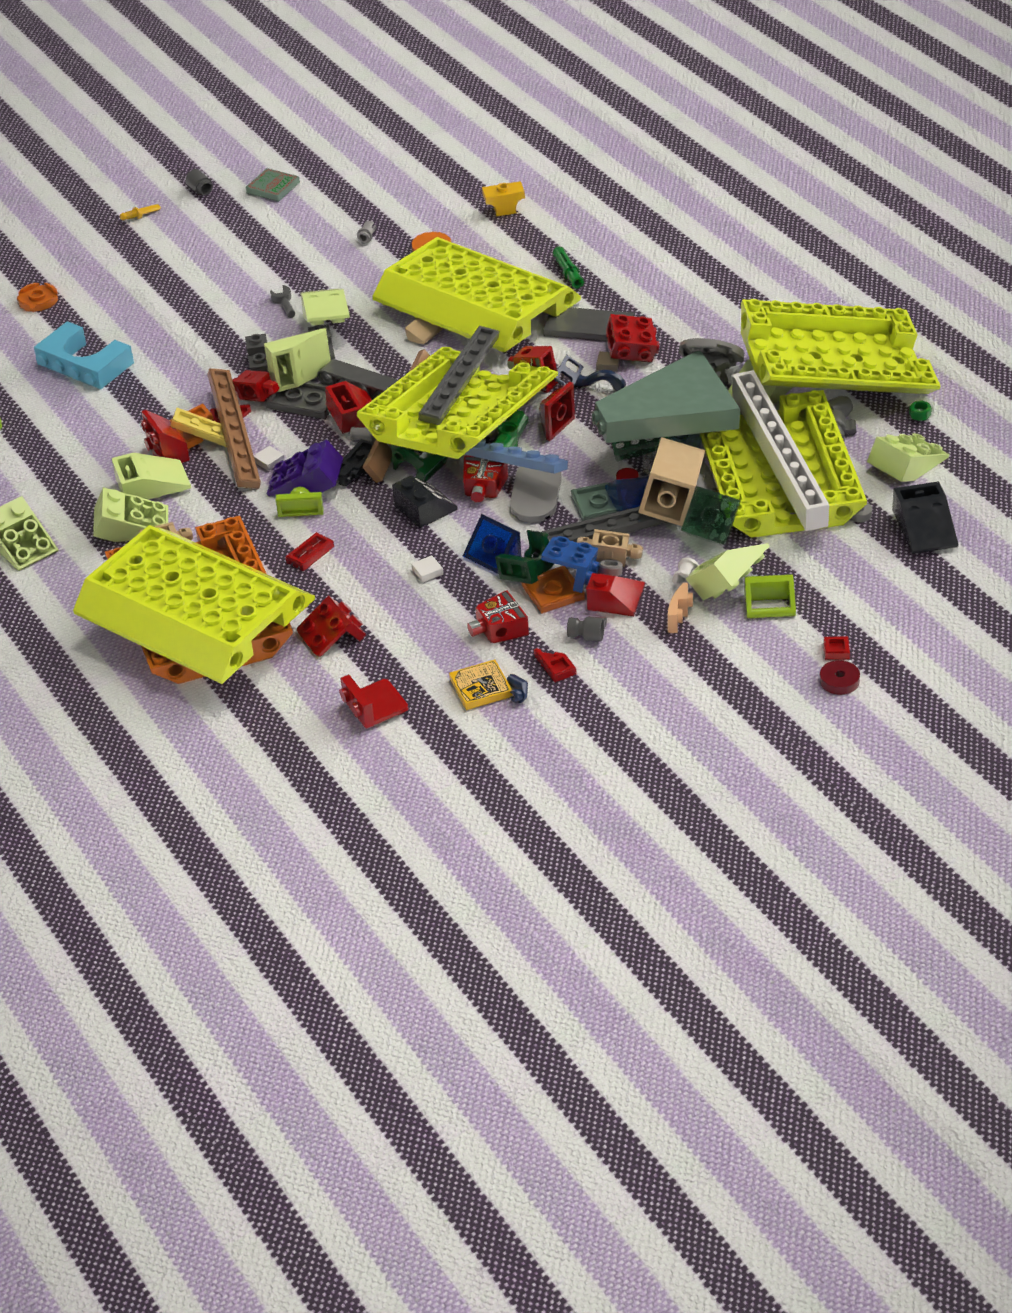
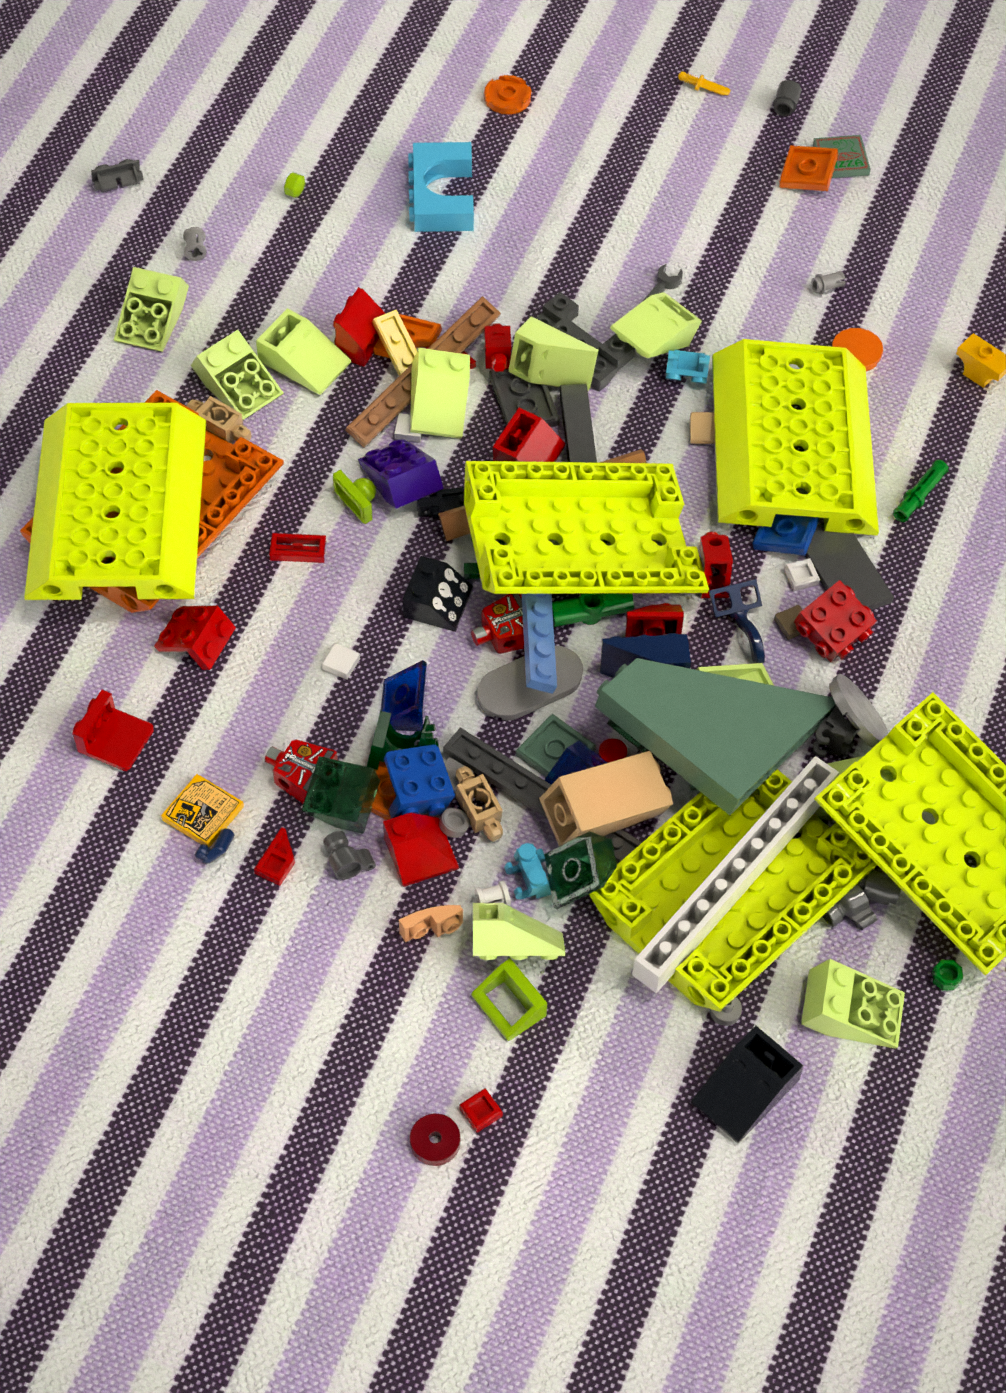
camera: 50 degrees right, 15 degrees up
dark grey tile [418,326,499,425] -> none
none -> clear green slope [302,756,380,834]
none -> yellowish green slope [410,348,470,439]
none -> medium azure piece [504,843,558,899]
none -> dark blue slope [600,633,691,678]
none -> medium azure piece [665,350,710,384]
none -> blue tile [752,514,820,556]
none -> orange tile [779,145,838,191]
none -> white tile [784,558,820,591]

